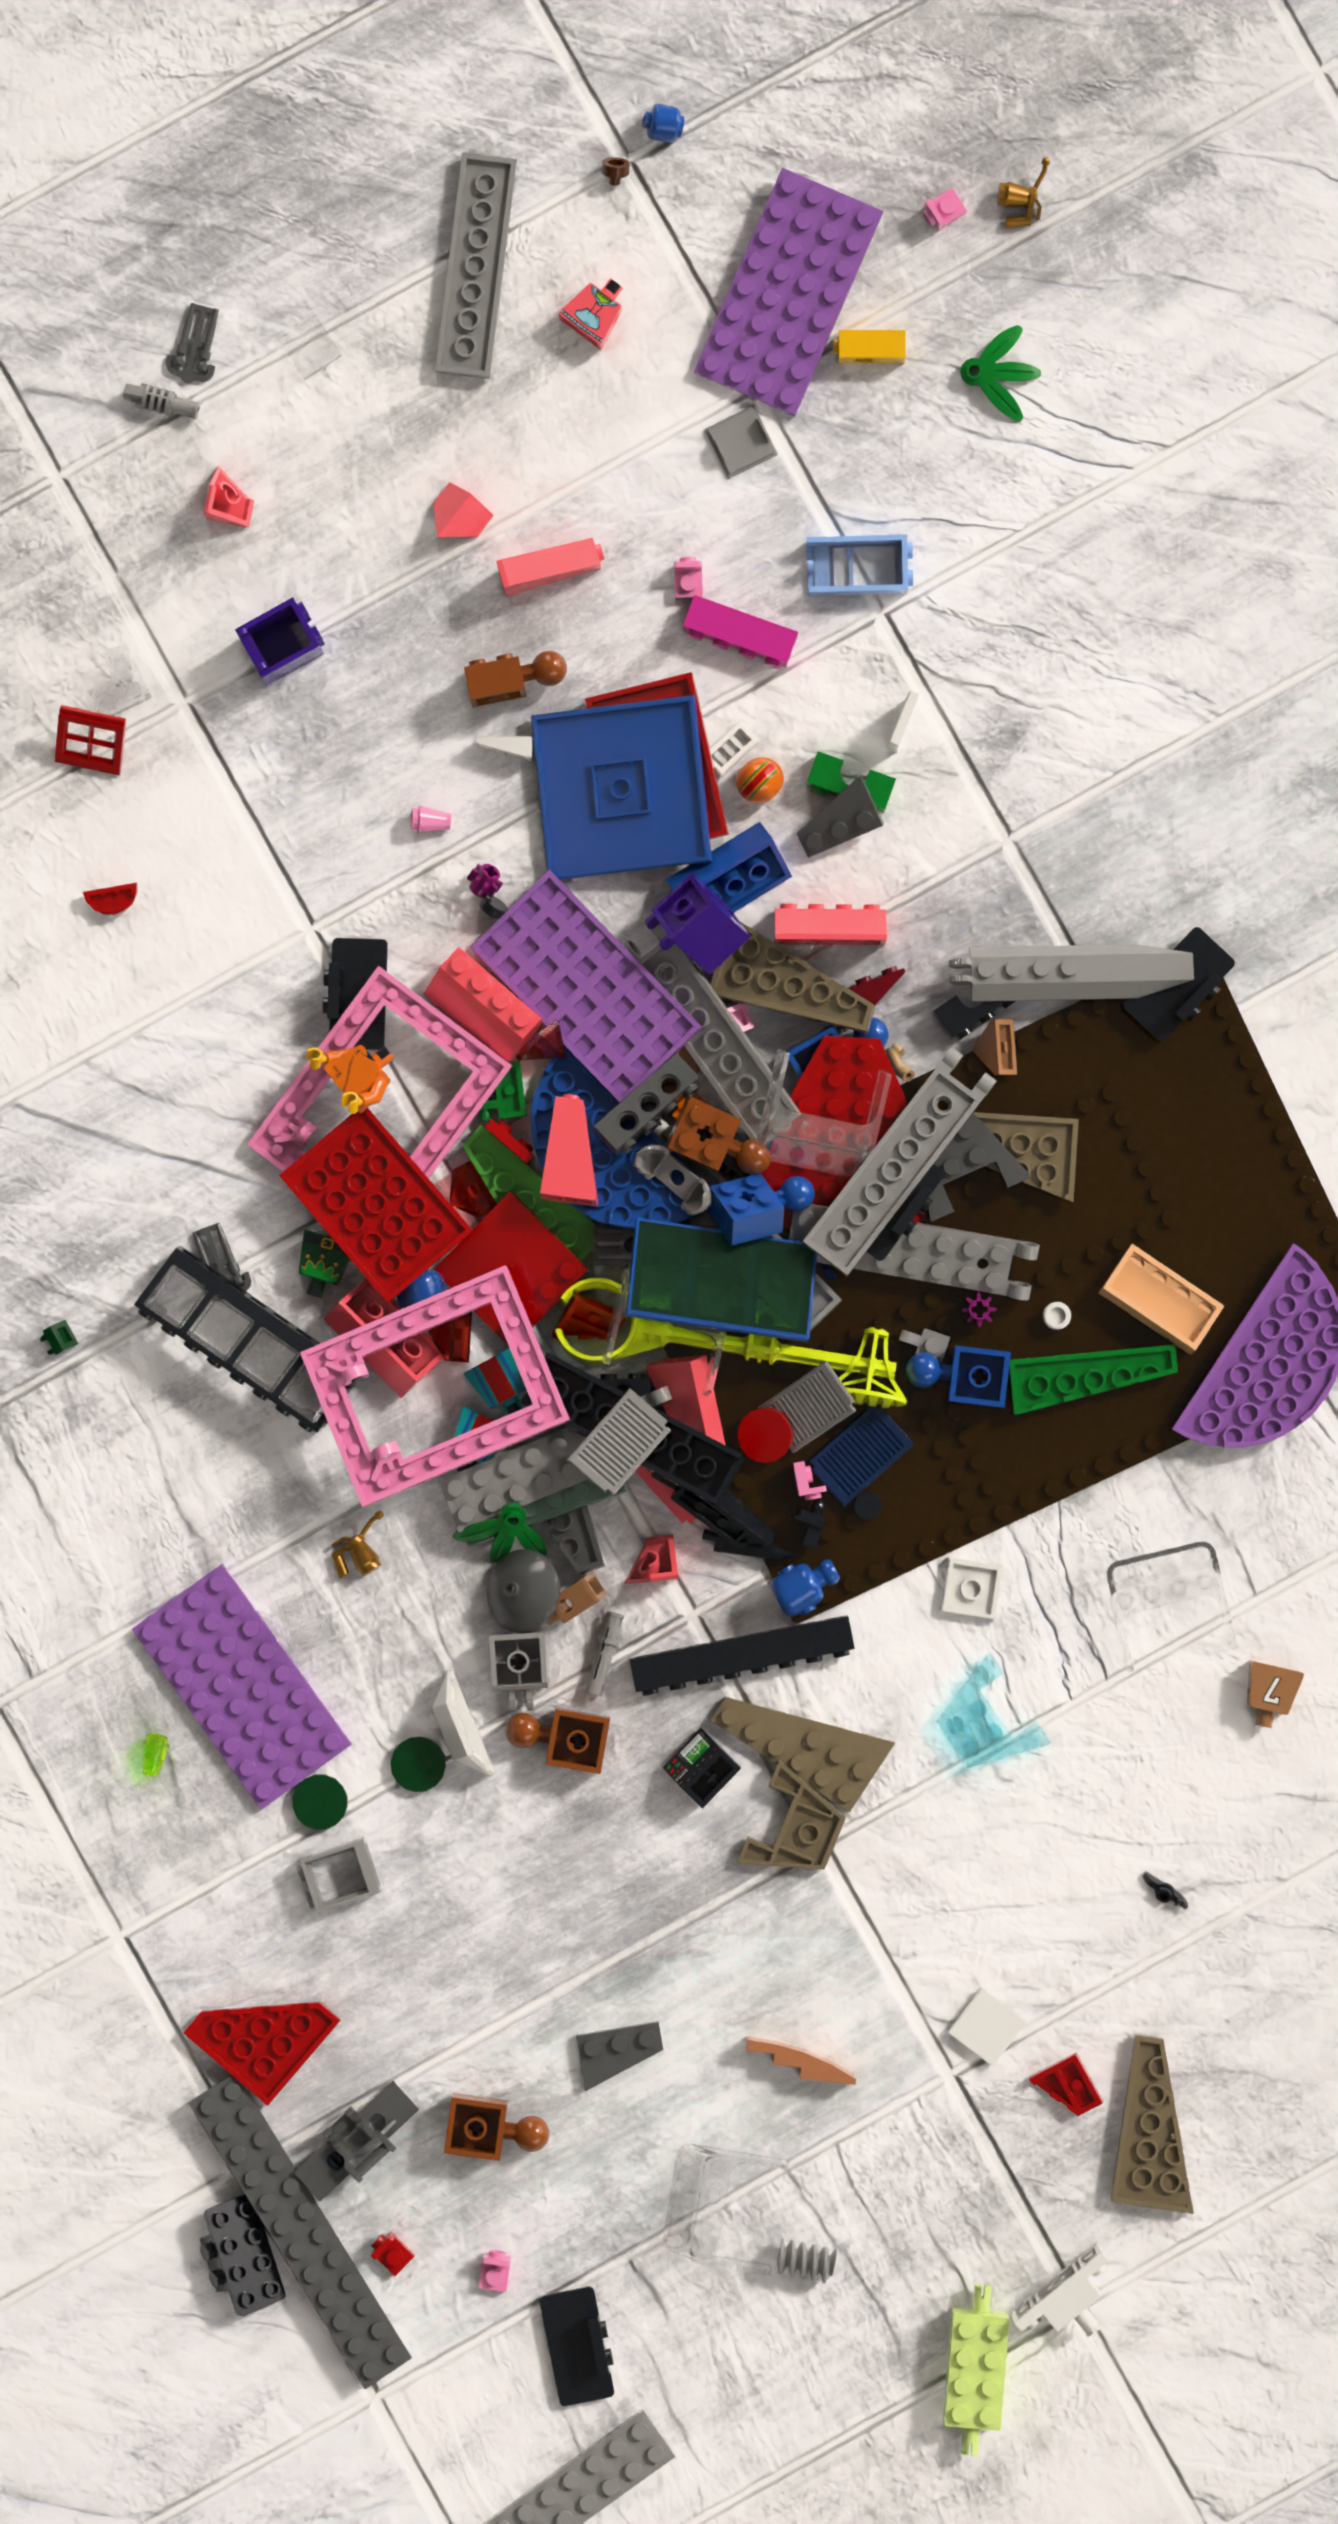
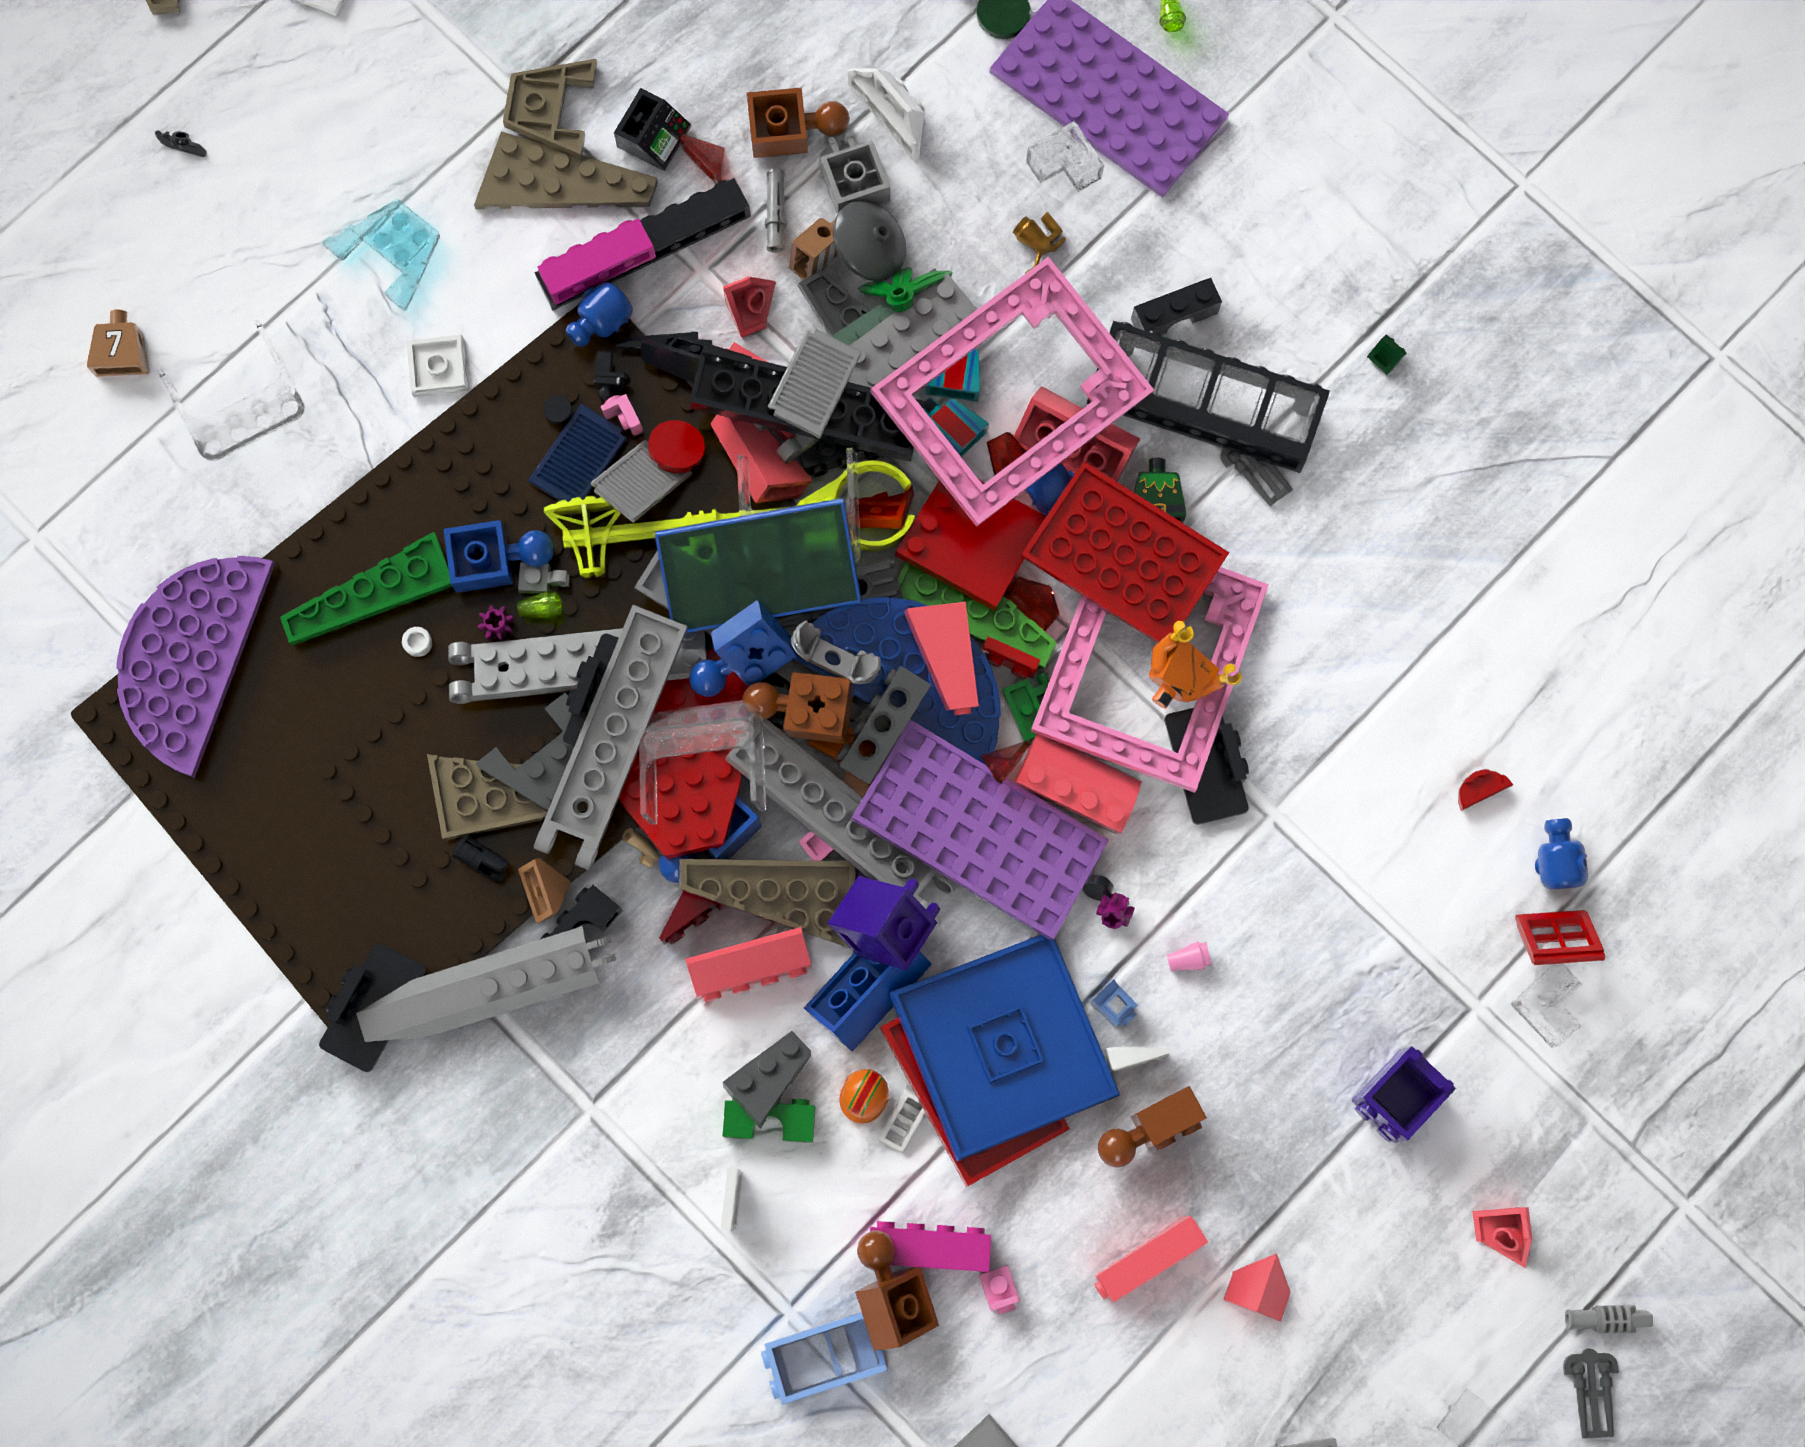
camera: 160 degrees right, 10 degrees down
dark green tile [390,1736,446,1792] -> none
light nougat slope [1098,1244,1224,1355] -> none
none -> black hinge [453,835,508,883]
none -> clear neon green cone [517,590,562,619]
none -> dark pink brick [537,218,656,305]
none -> clear red slope [680,134,725,184]
none -> dark orange brick [855,1230,939,1351]
none -> medium blue window [1090,979,1138,1028]
none -> black arch [1131,277,1222,336]
none -> blue piece [1535,818,1588,889]

